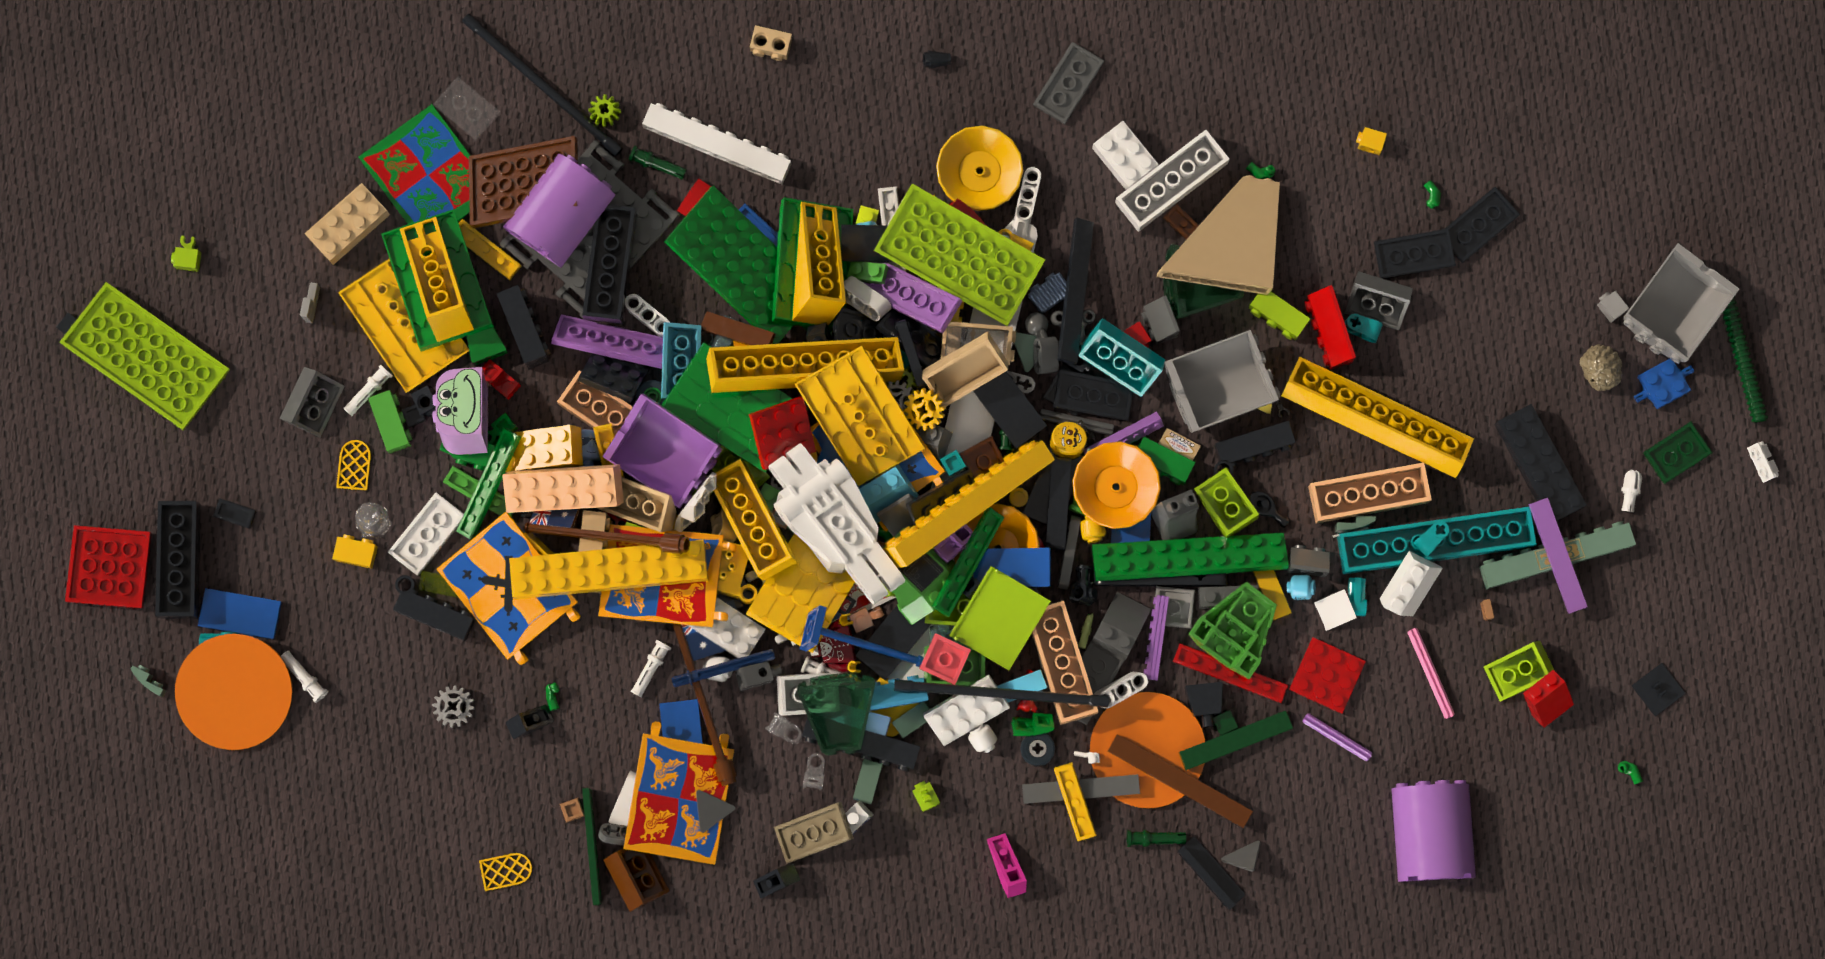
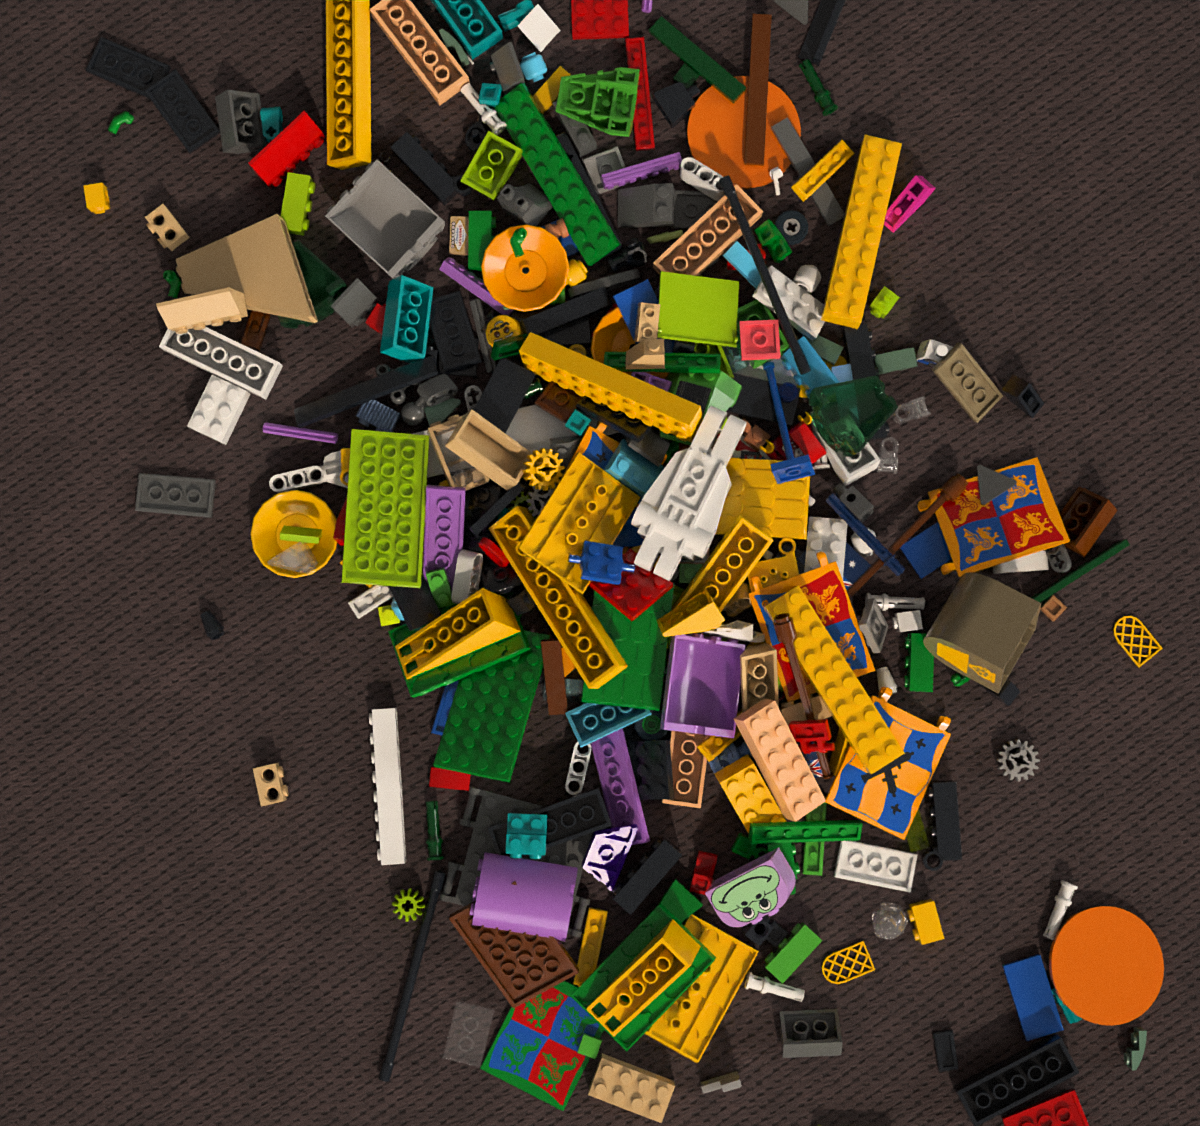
camera: 115 degrees left, 5 degrees up
none -> tan brick [145,204,190,251]
none -> tan slope [156,287,248,334]
none -> medium lavender axle [263,422,338,444]
none -> clear slope [267,541,319,574]
none -> lime tile [280,525,322,544]
none -> white pin [461,83,507,135]
none -> teal tile [478,83,502,107]
none -> red tile [478,537,509,567]
none -> dark green tile [491,334,528,360]
none -> teal plate [506,813,547,859]
none -> green arm [510,228,527,258]
none -> nougat wheel [545,218,569,238]
none -> blue plate [568,541,635,585]
none -> bright green tile [577,1033,602,1059]
none -> wing [581,824,638,891]
none -> tan slope [626,339,665,370]
none -> tan brick [634,302,660,342]
none -> yellow slope [656,589,725,637]
none -> clear blue plate [778,382,798,402]
none -> red slope [788,421,827,464]
none -> red plate [788,719,835,754]
none -> yellow brick [821,135,902,329]
none -> light grey plate [859,598,889,653]
none -> white cone [876,667,897,695]
none -> white brick [892,610,923,632]
none -> green brick [904,633,934,692]
none -> dark tan brick [923,572,1041,694]

